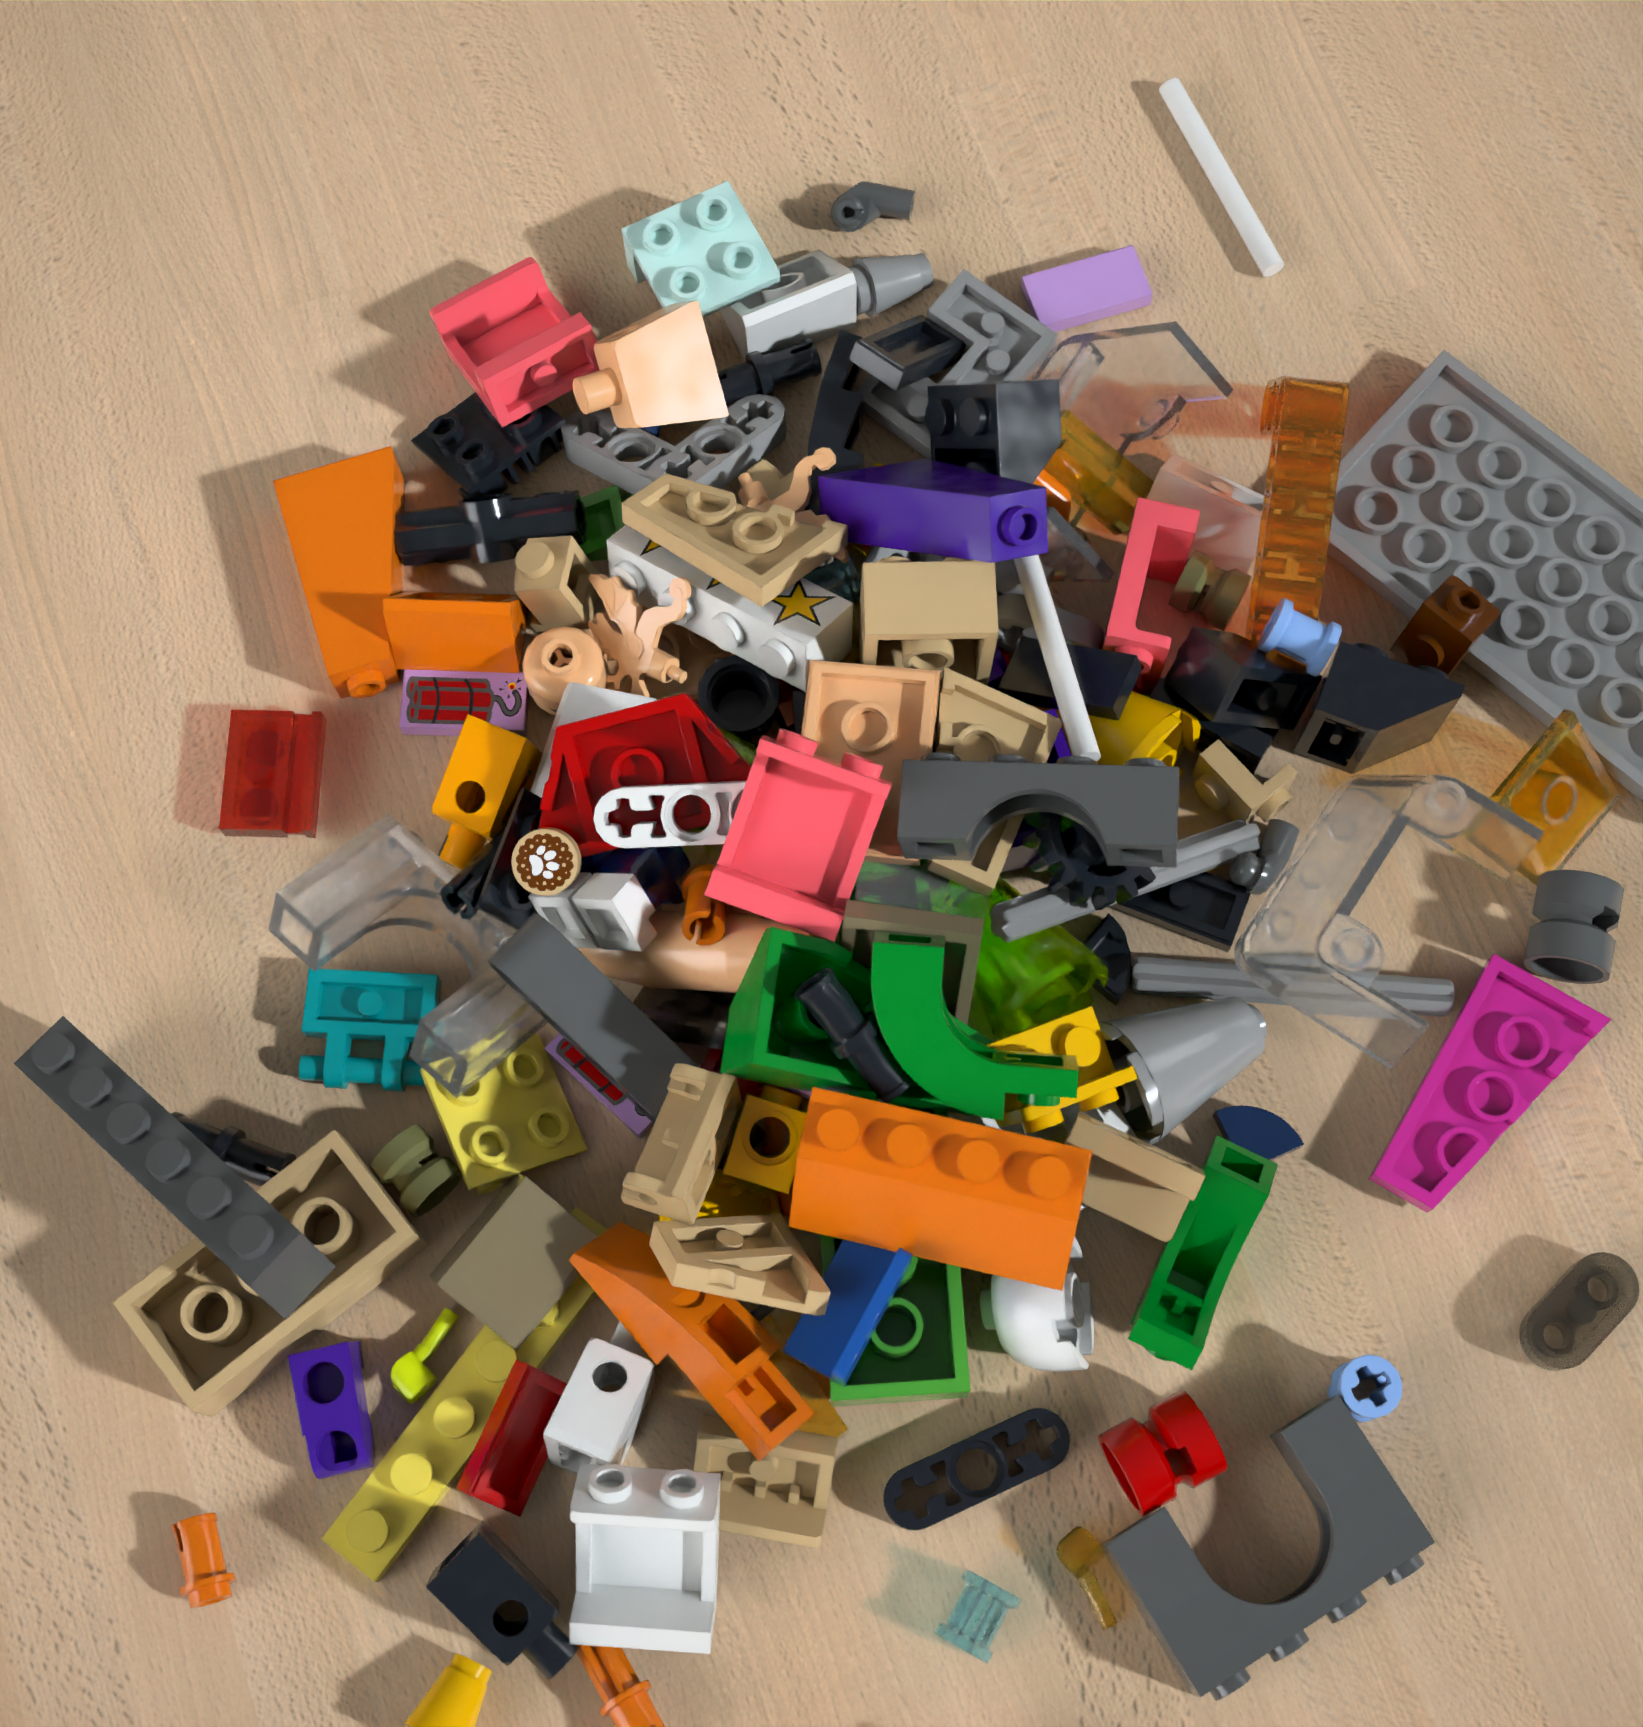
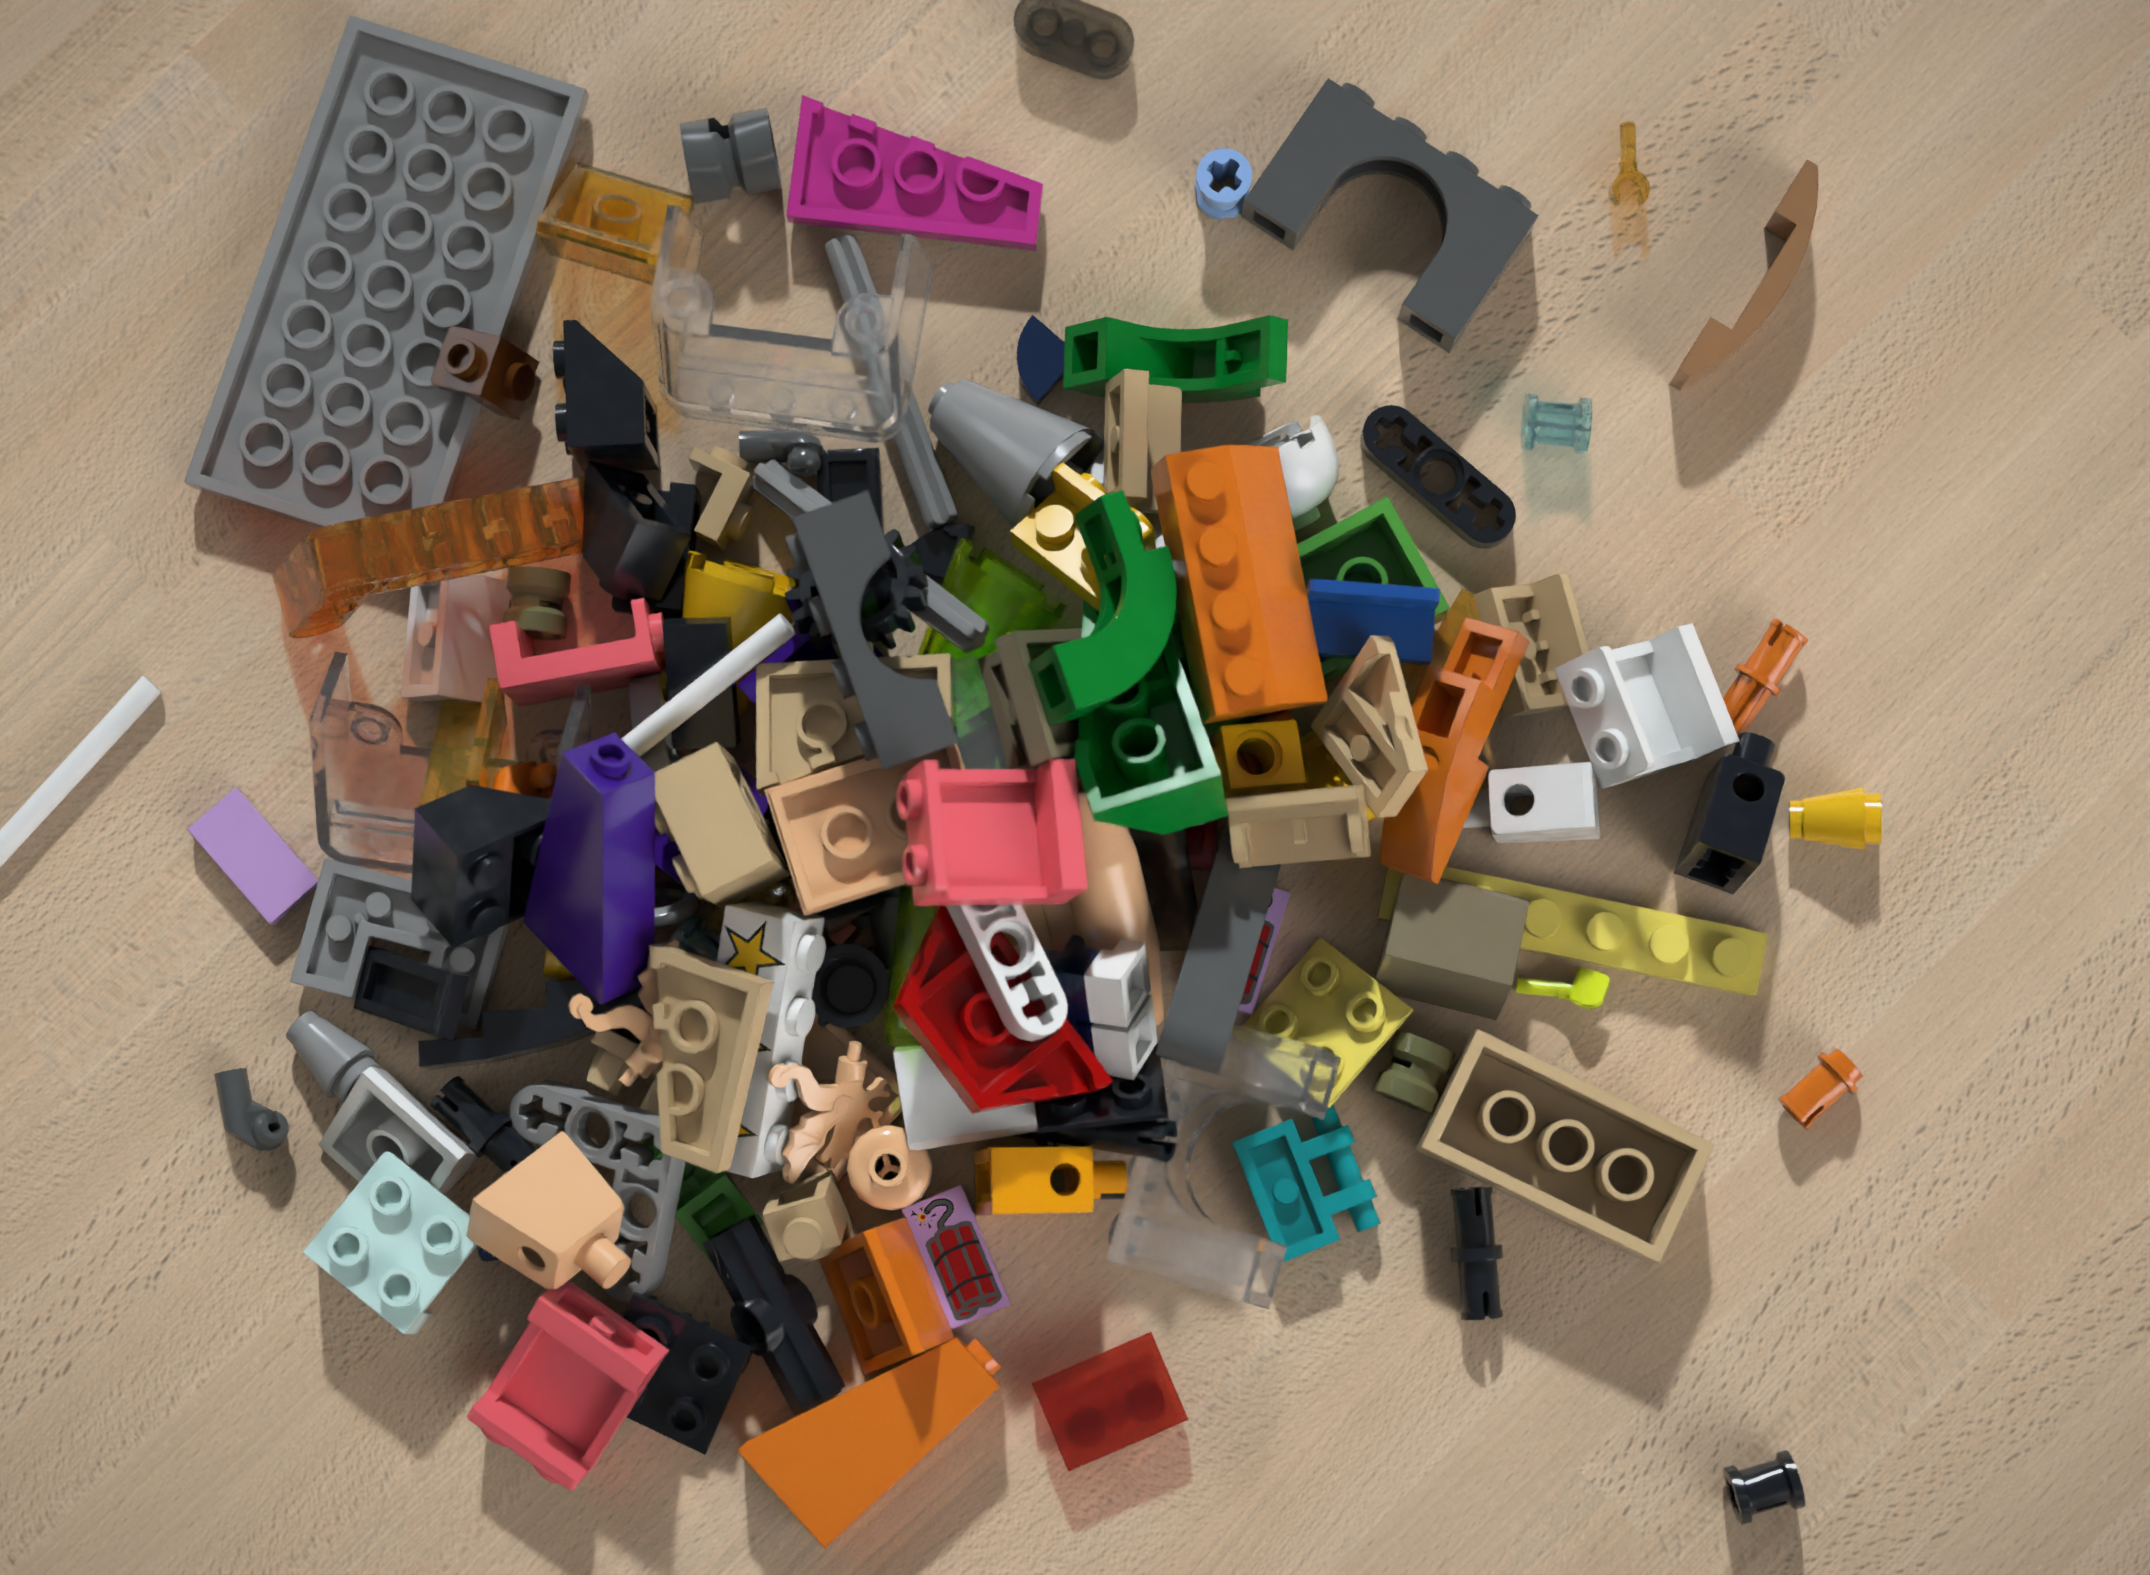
camera: 115 degrees left, 10 degrees up
dark grey brick [14,1016,336,1320] -> none
dark purple leg [287,1341,375,1480] -> none
red tile [456,1360,568,1517] -> none
tile [511,827,582,896] -> none
orange pin [681,864,729,946] -> none
black pin [794,967,914,1103] -> none
clear yellow hand [1056,1526,1118,1630] -> none
red wheel [1098,1389,1228,1517] -> none
light blue bush [1258,598,1342,677] -> none

